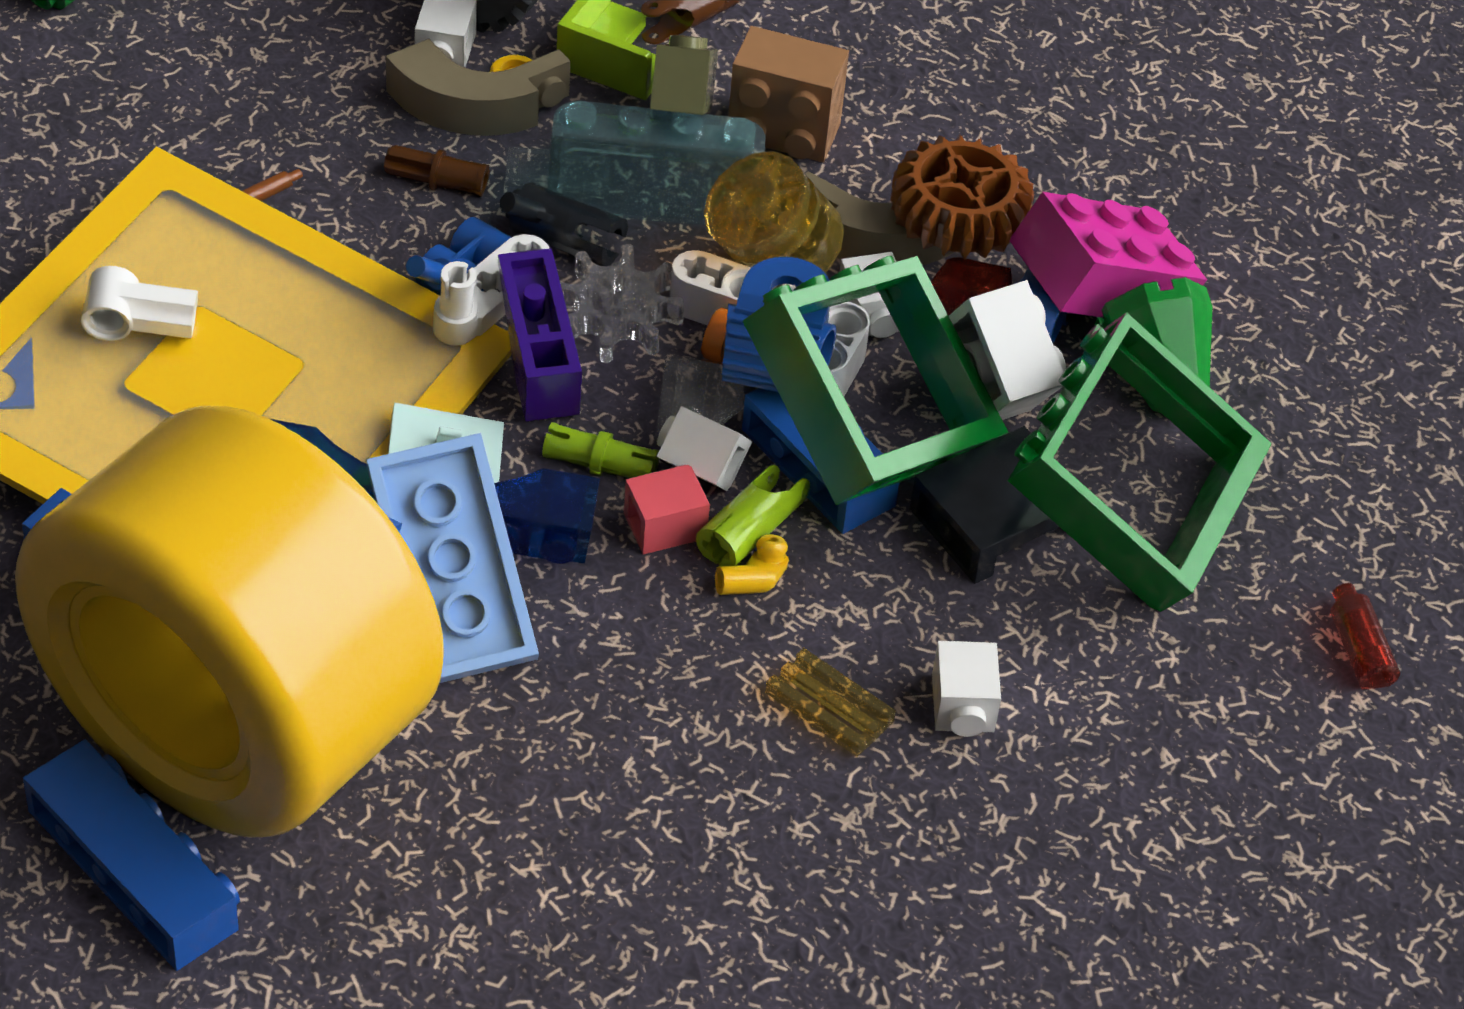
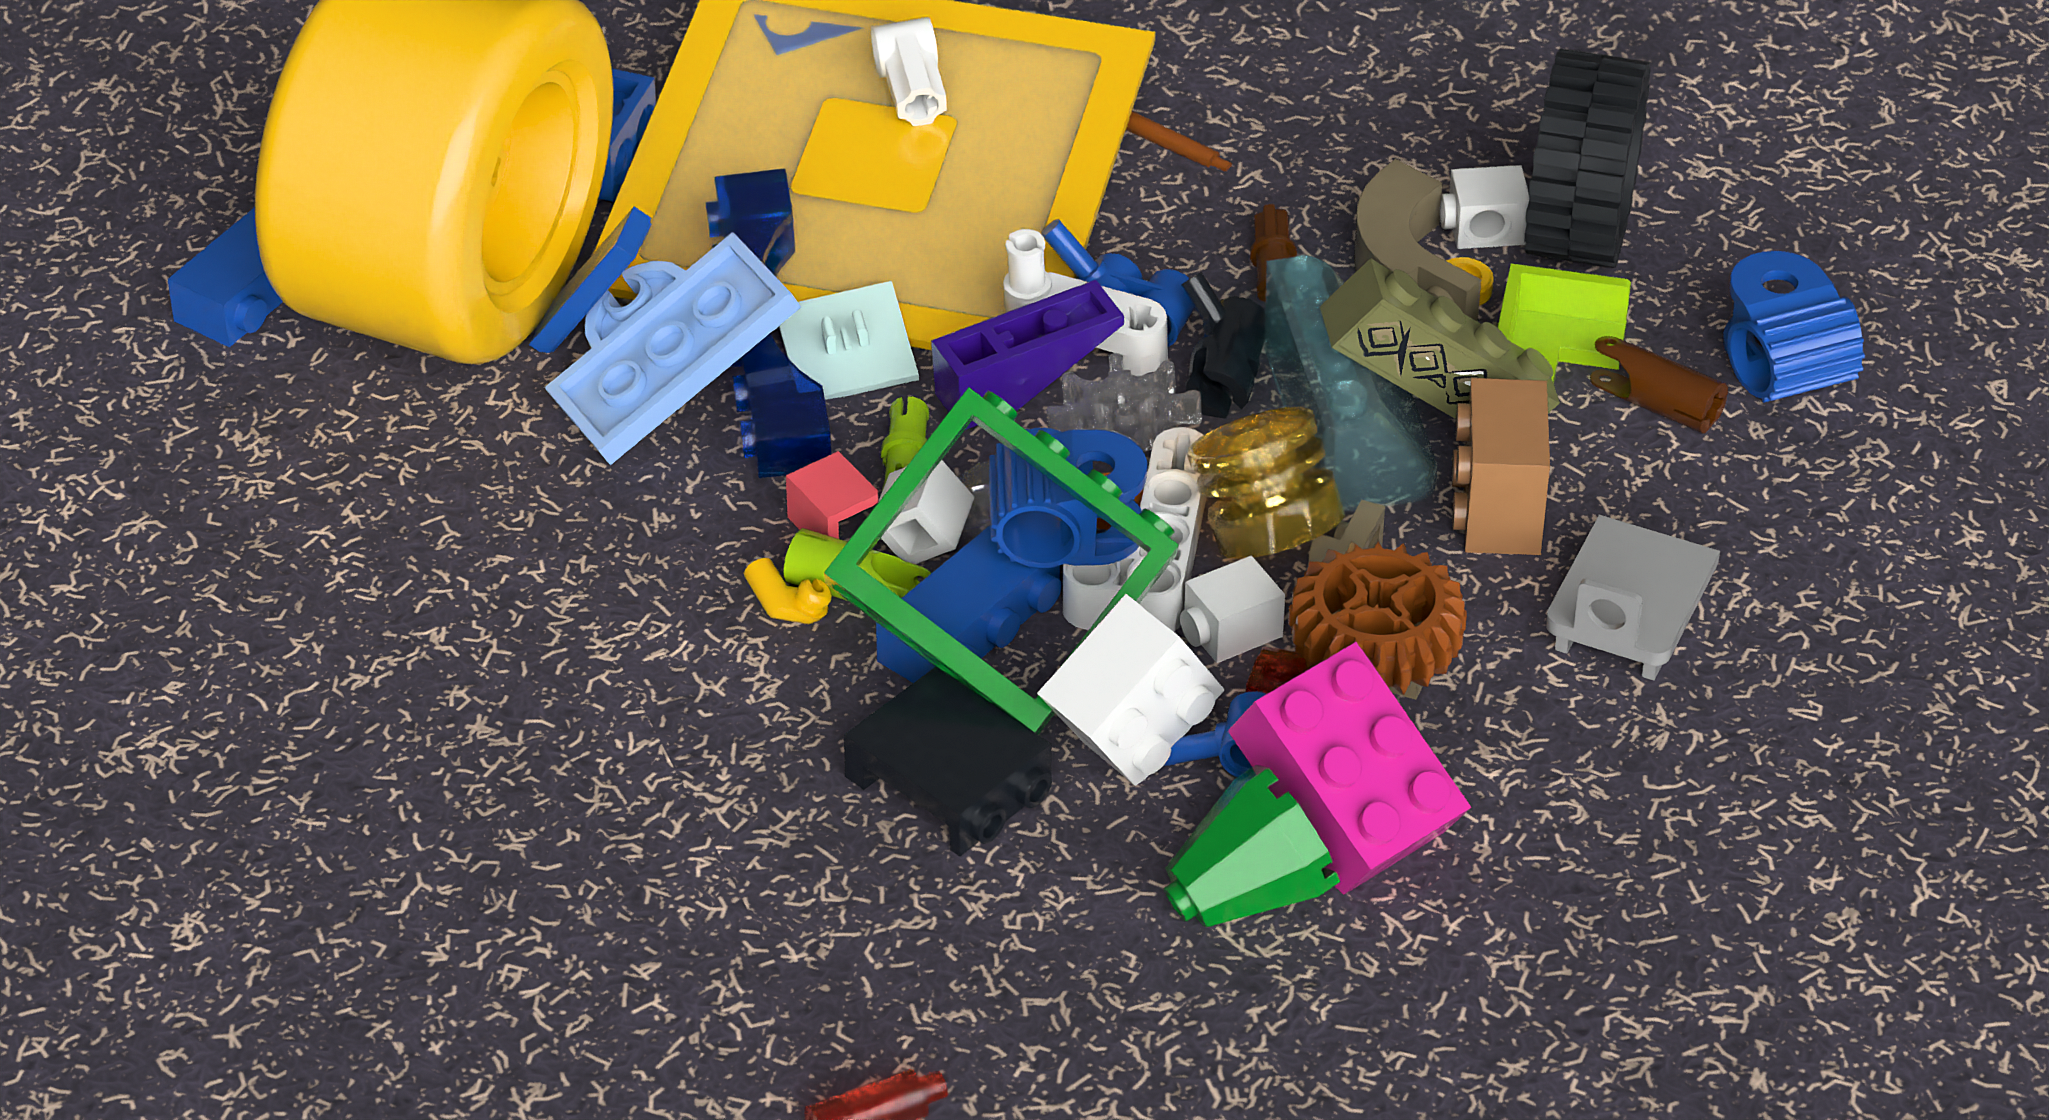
camera: 80 degrees right, 5 degrees down
clear yellow tile [765,647,896,757] -> none
white brick [932,641,1001,737] -> none
green window [1007,312,1272,612] -> none
none -> light grey piece [1546,515,1720,680]

